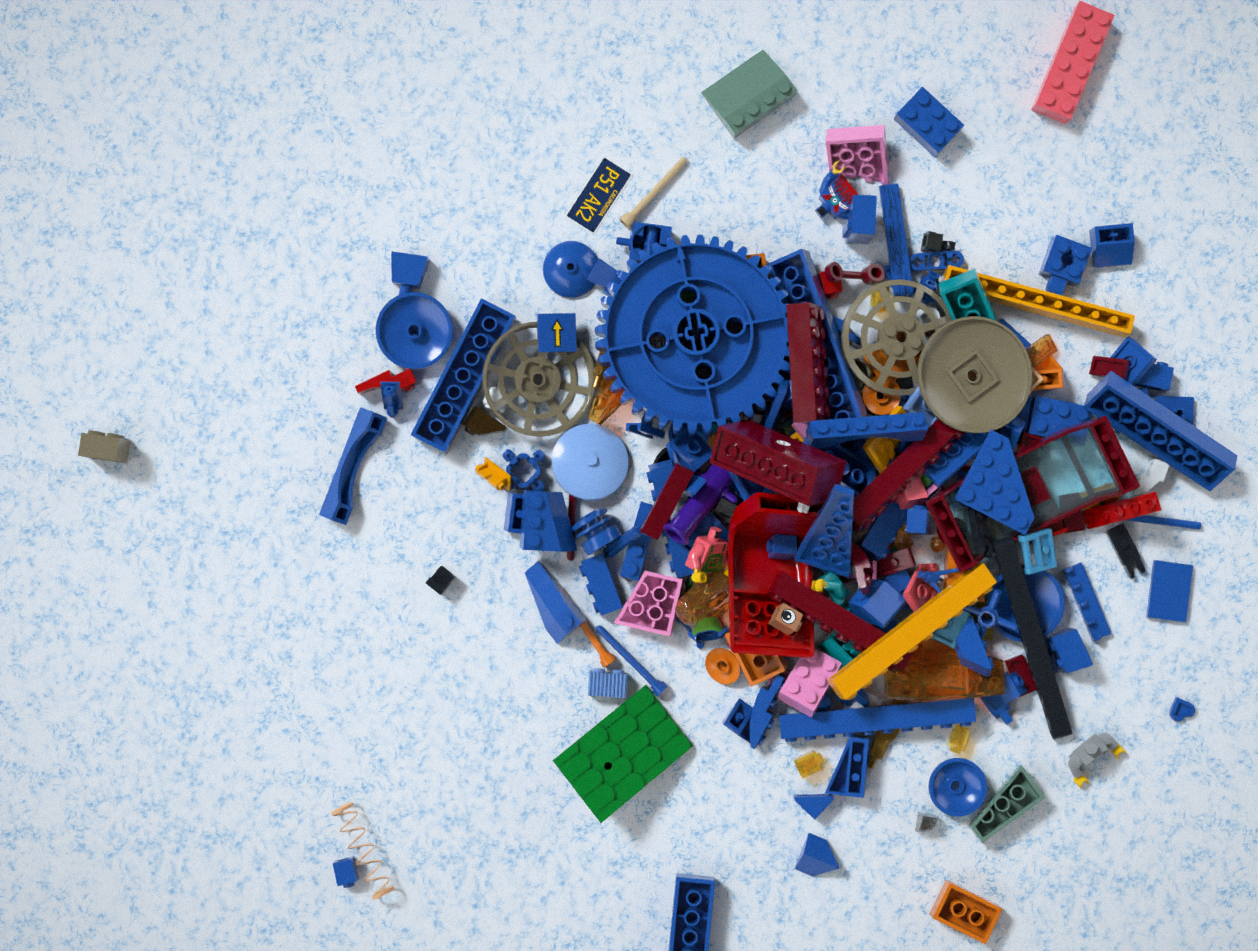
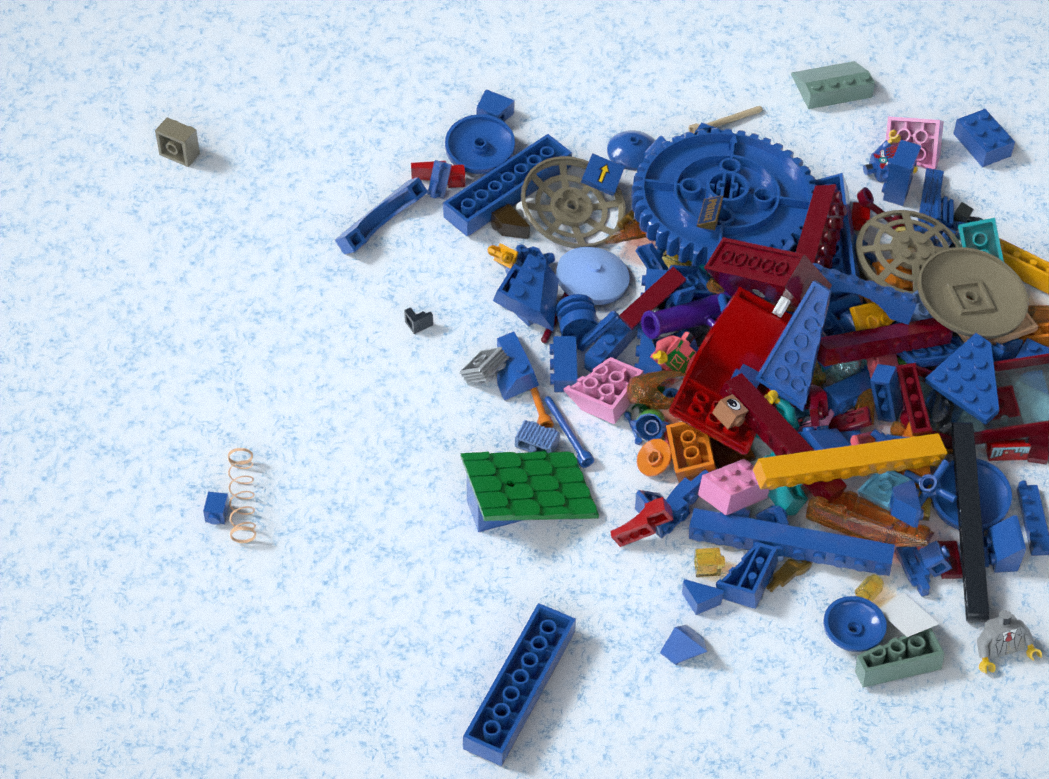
camera: 15 degrees right, 35 degrees down
dark blue sticker [565,156,633,234] -> none
clear smoke brick [915,812,939,832] -> none
orange brick [929,879,1002,944] -> none
dark azure plate [1018,528,1057,574] -> none
none -> light grey brick [459,347,509,385]
none -> red slope [610,497,673,547]
none -> slope [697,196,723,231]
none -> white sticker [876,593,939,637]
none -> blue tile [934,193,954,228]

